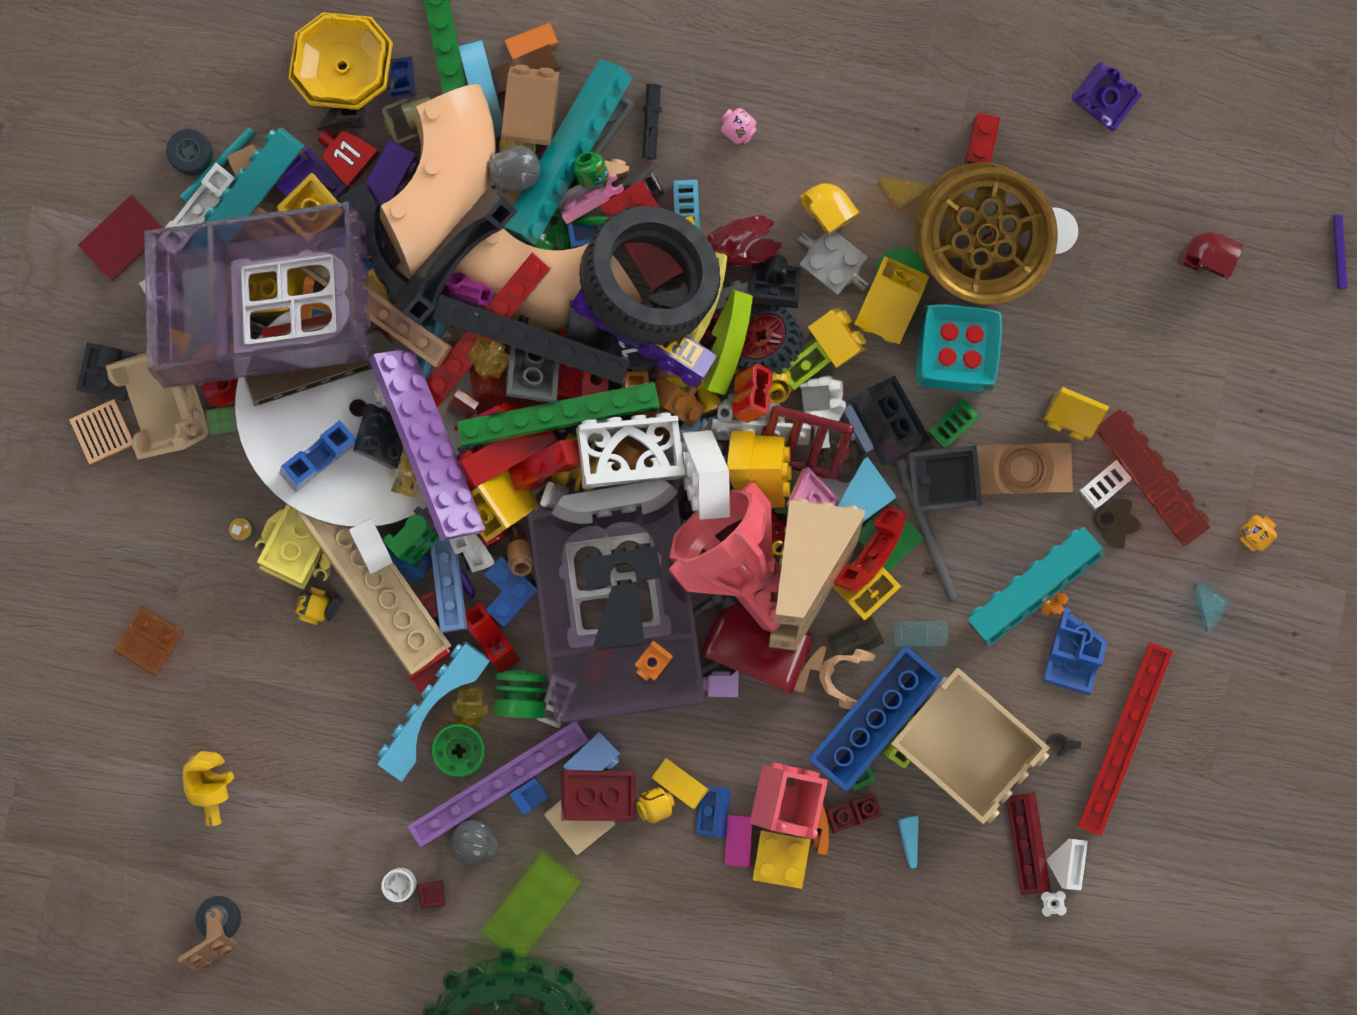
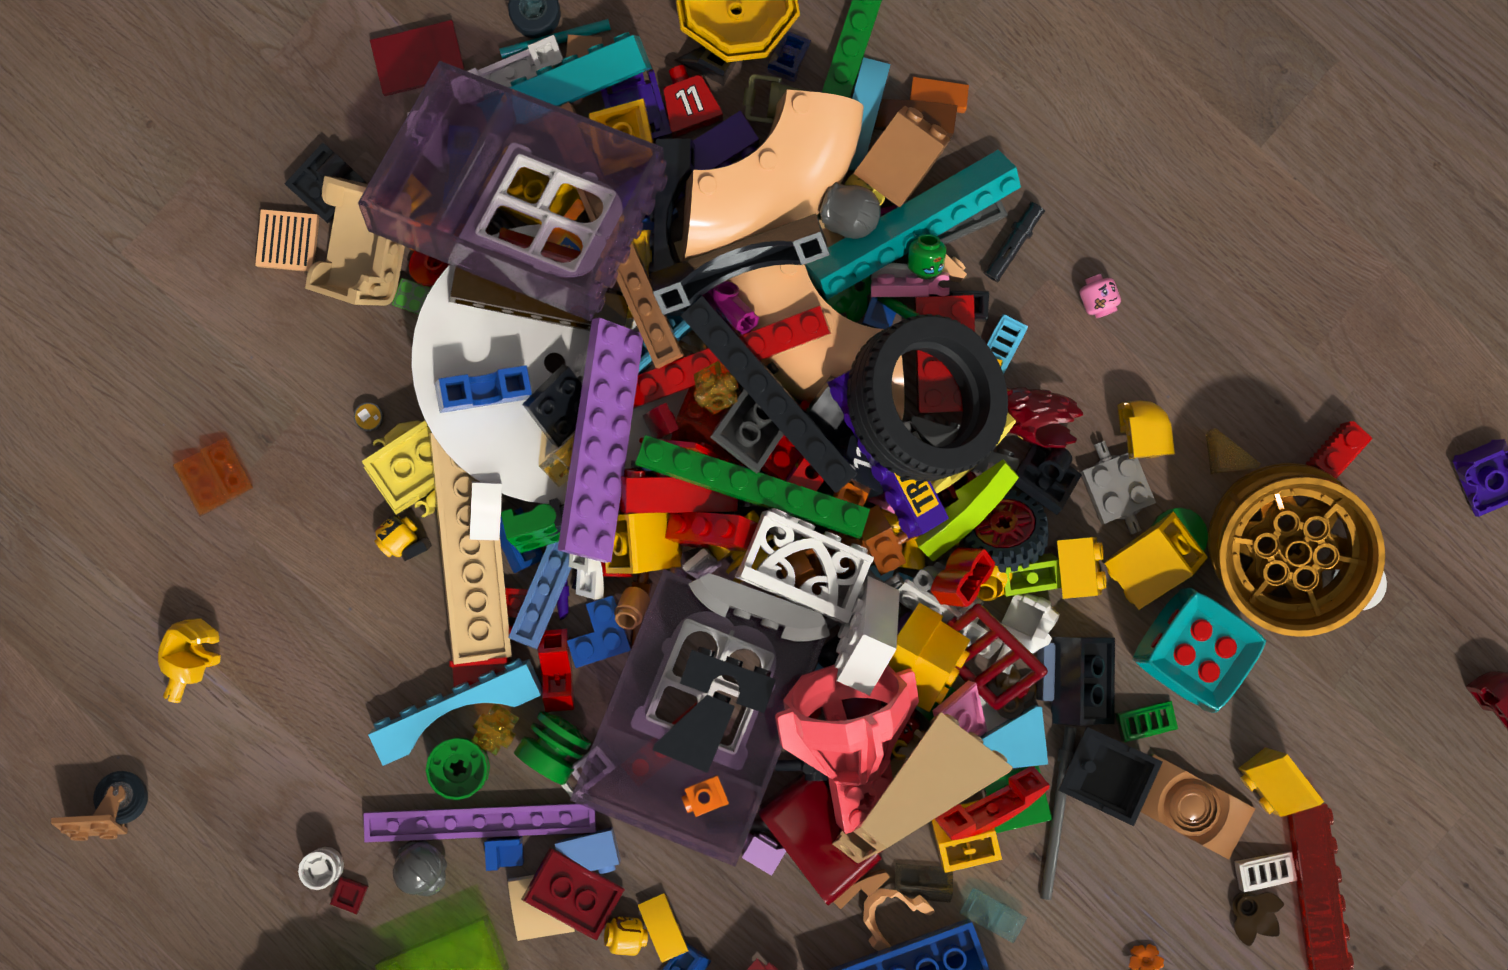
camera: 25 degrees right, 0 degrees up
teal brick [968,527,1105,647] -> none

